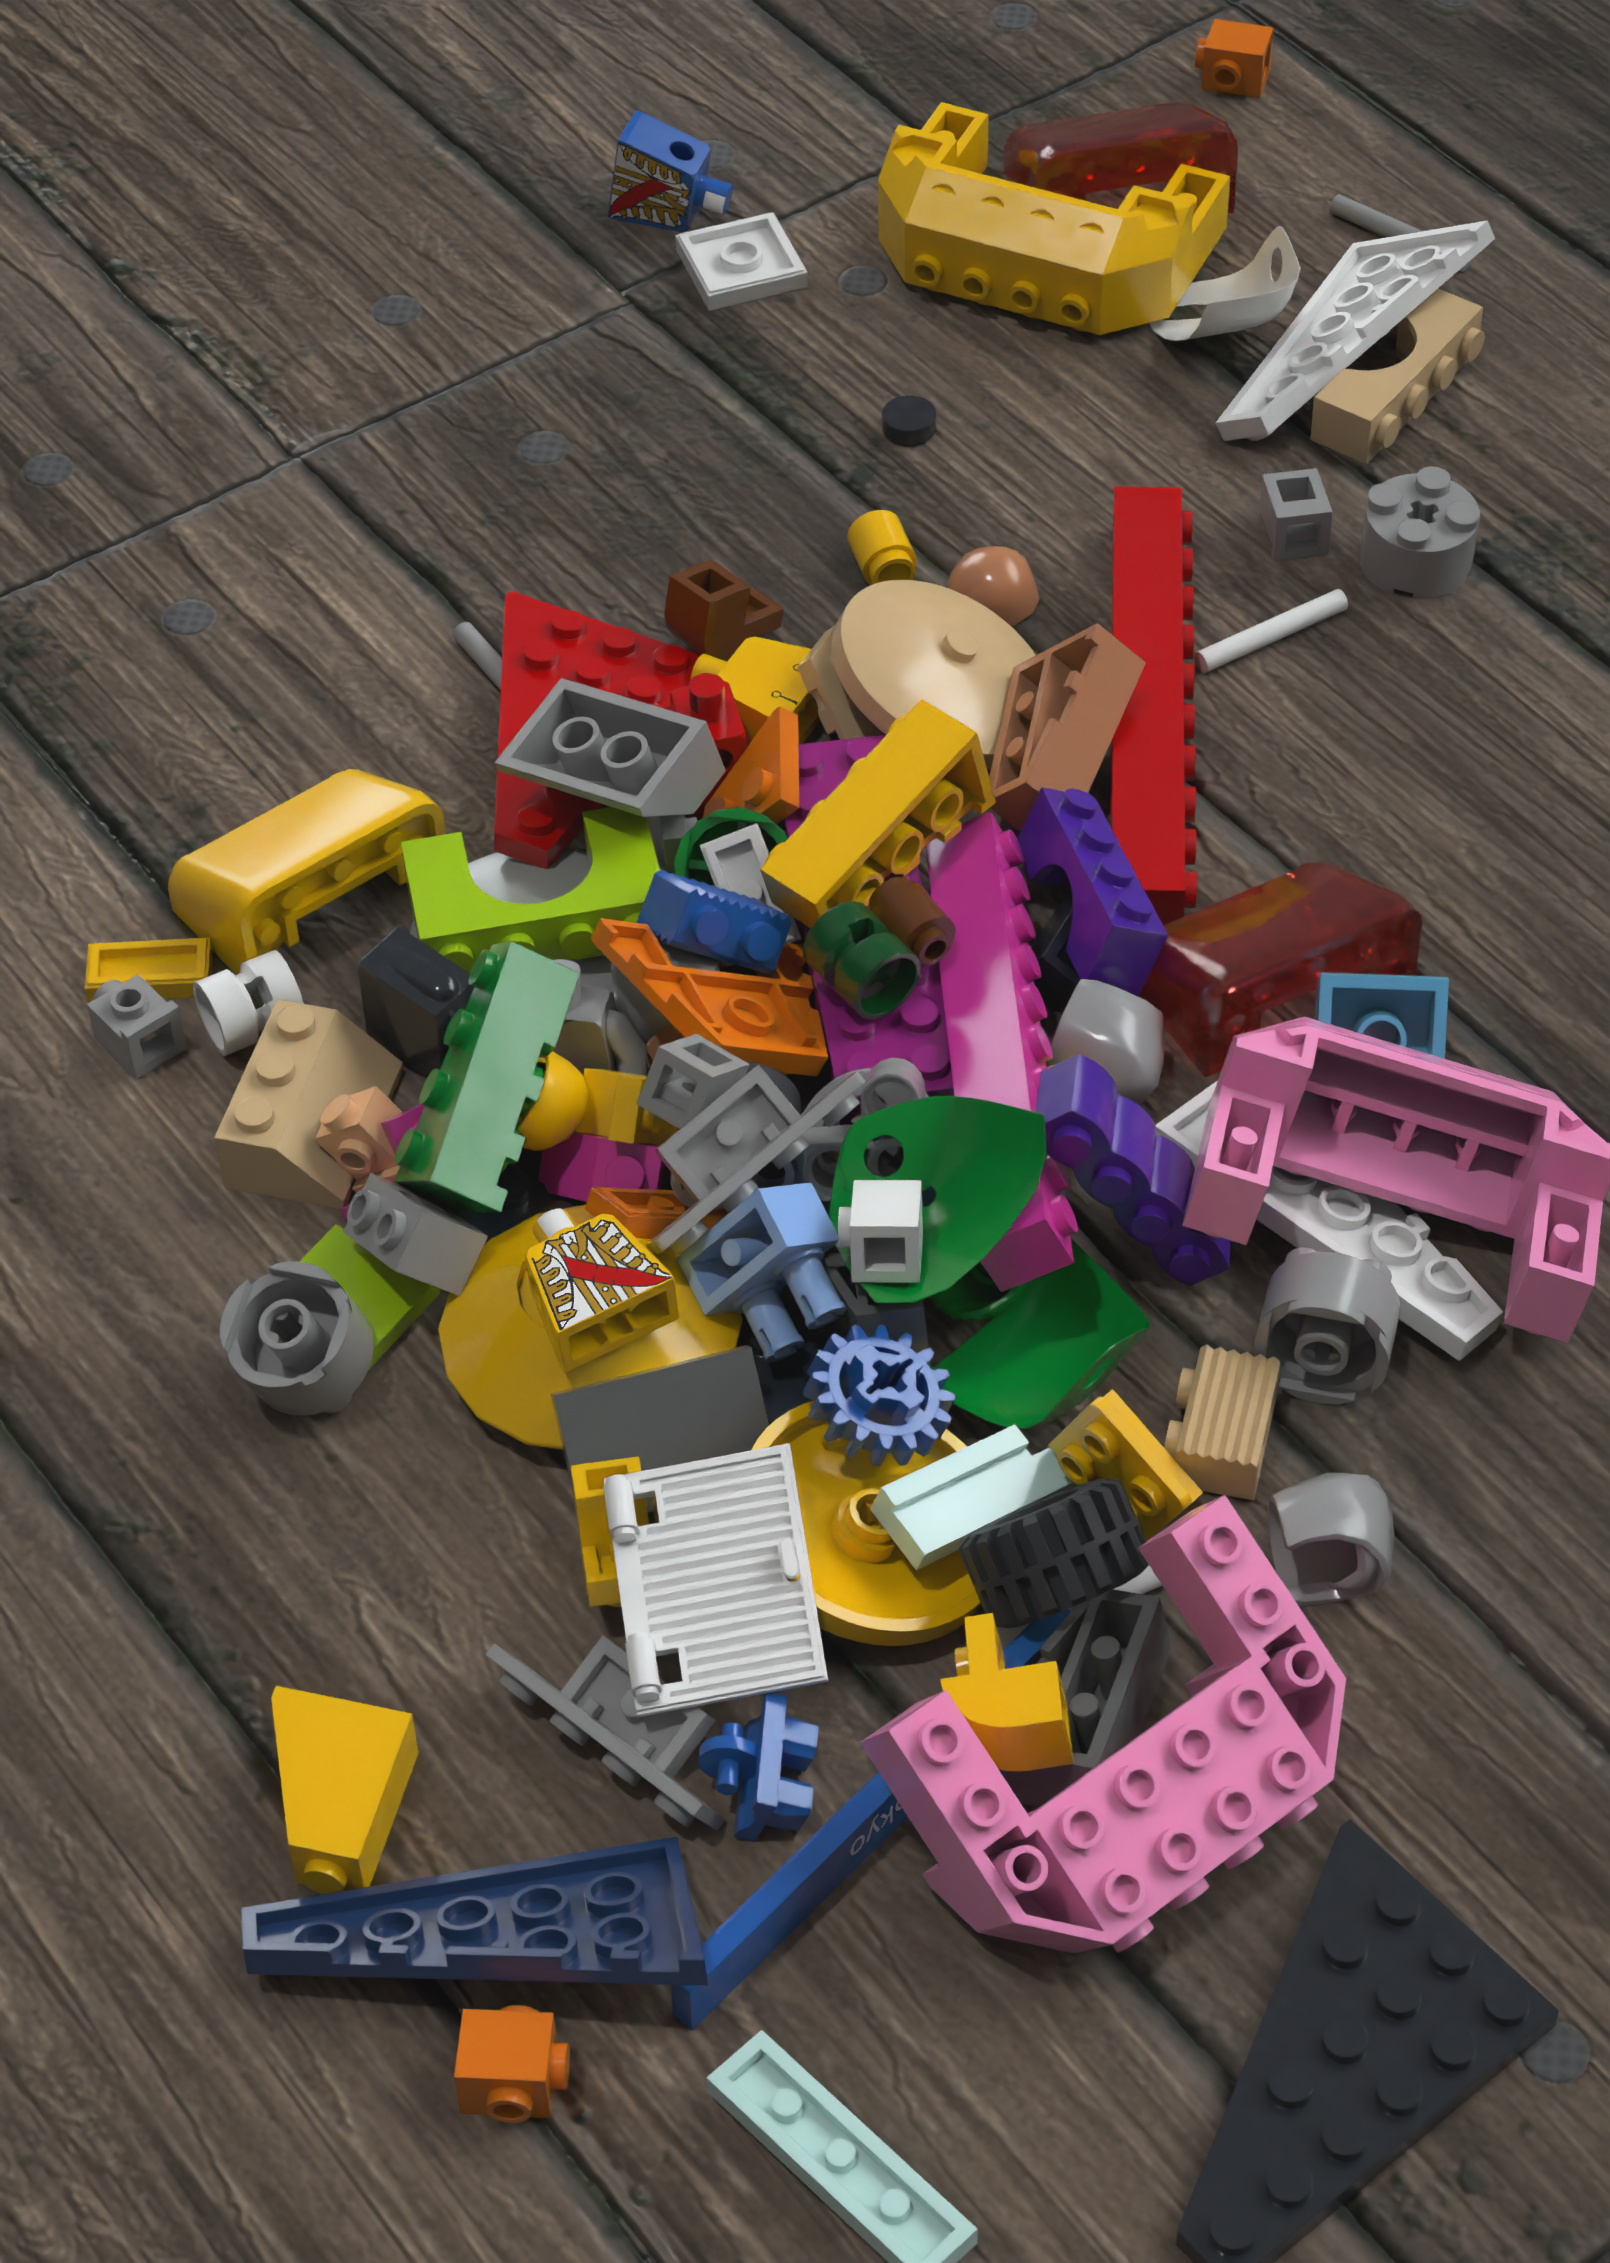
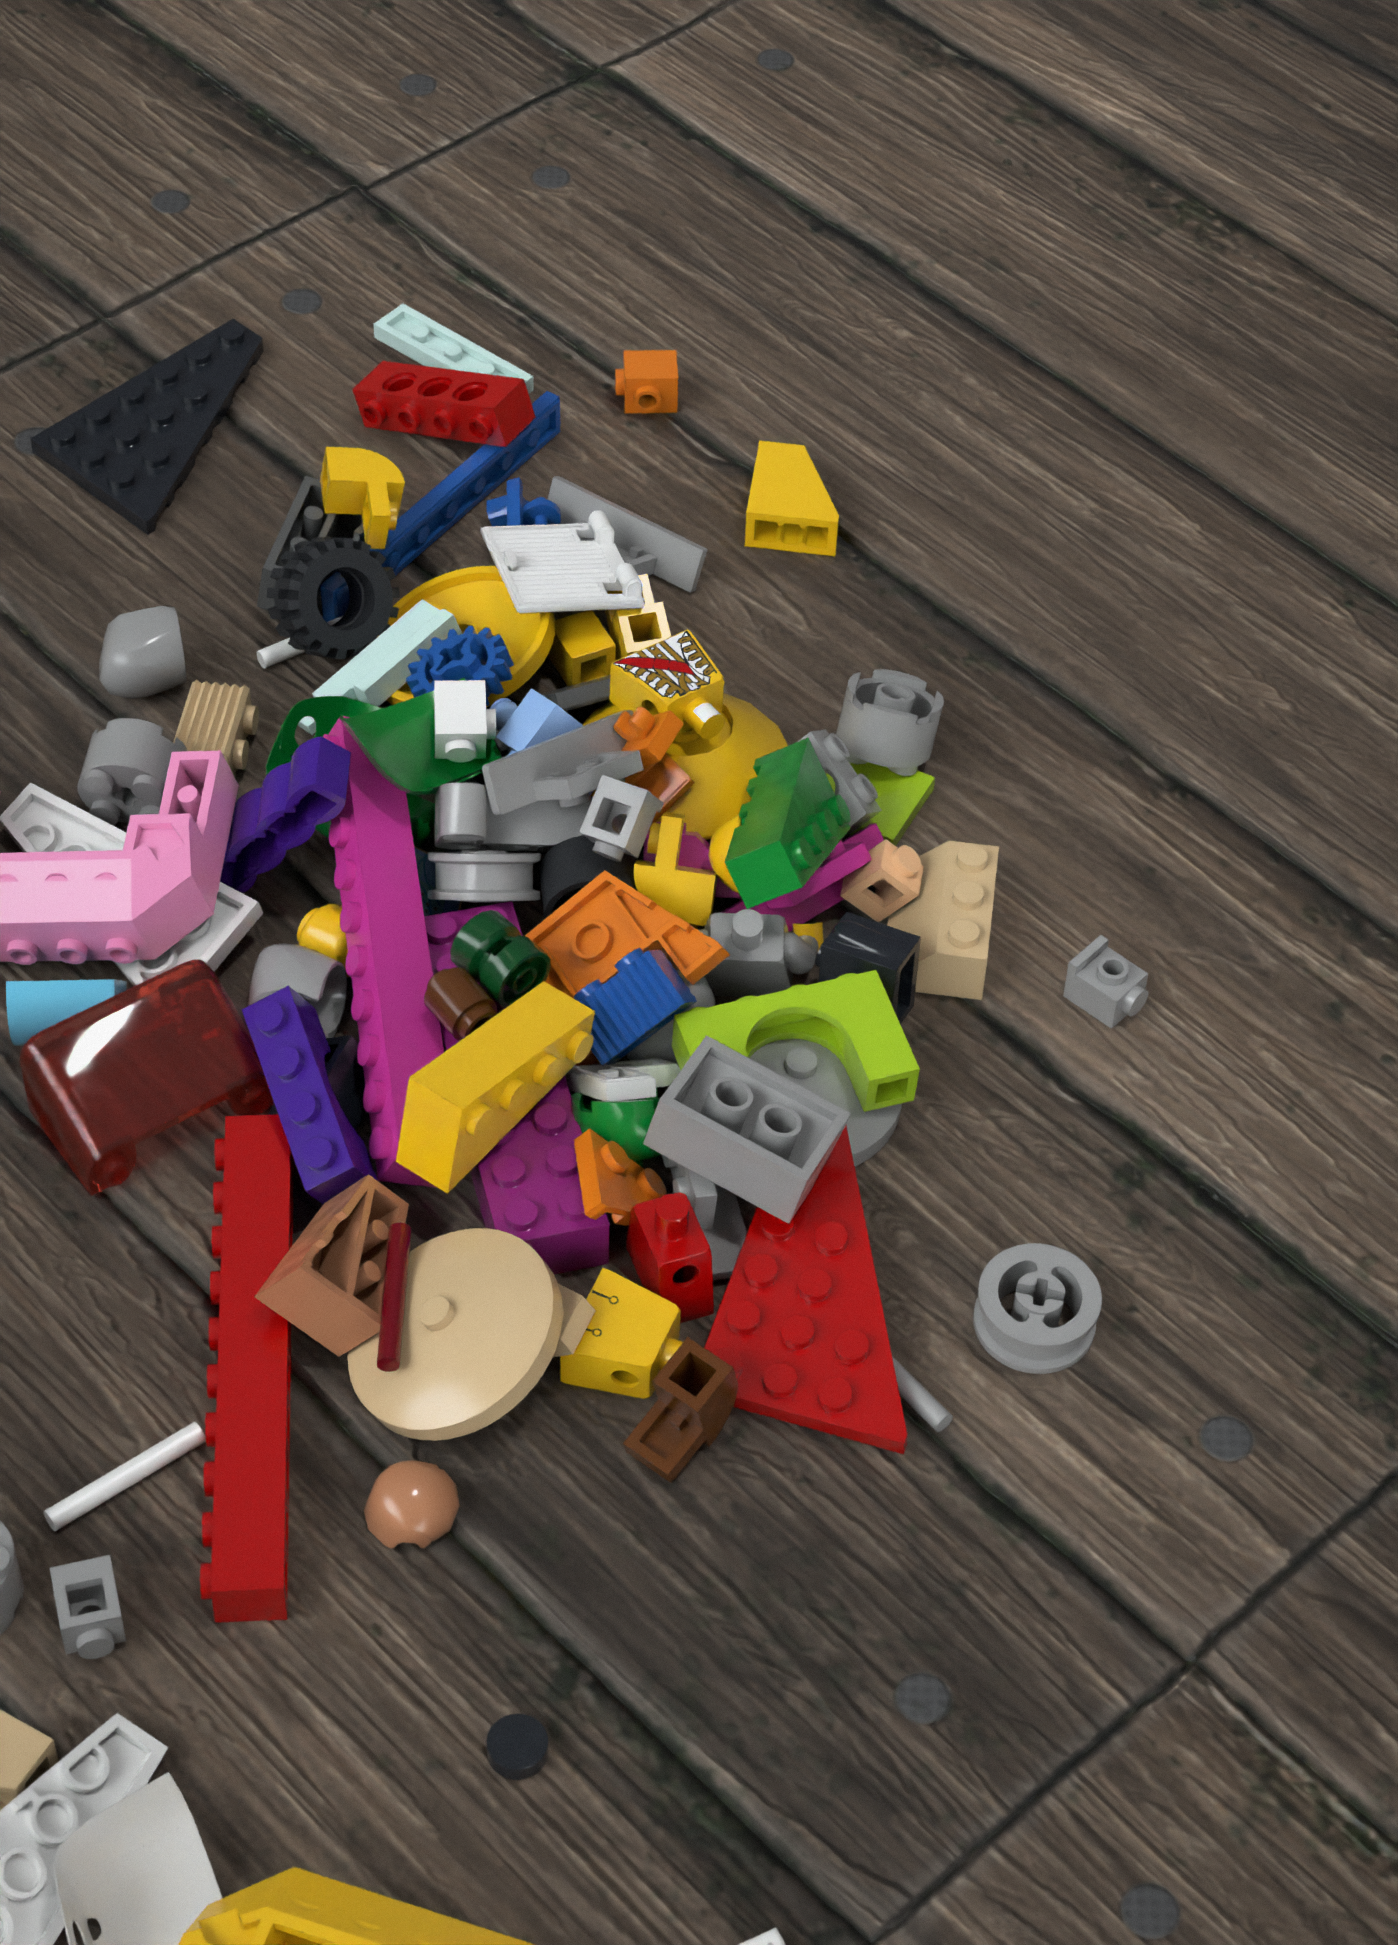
camera: 170 degrees right, 0 degrees up
yellow tile [85,937,213,1003] -> none
yellow windscreen [168,769,446,975] -> none
white wheel [193,950,304,1056] -> none
dark blue wing [241,1837,708,1986] -> none
yellow brick [847,510,917,585] -> none
bright pink wedge [860,1495,1346,1954] -> none
yellow bracket [1048,1389,1203,1542] -> none
none -> red brick [352,361,536,447]
none -> dark red bar [377,1223,412,1372]
none -> orange tile [613,706,684,766]
none -> light grey wheel [973,1243,1102,1374]

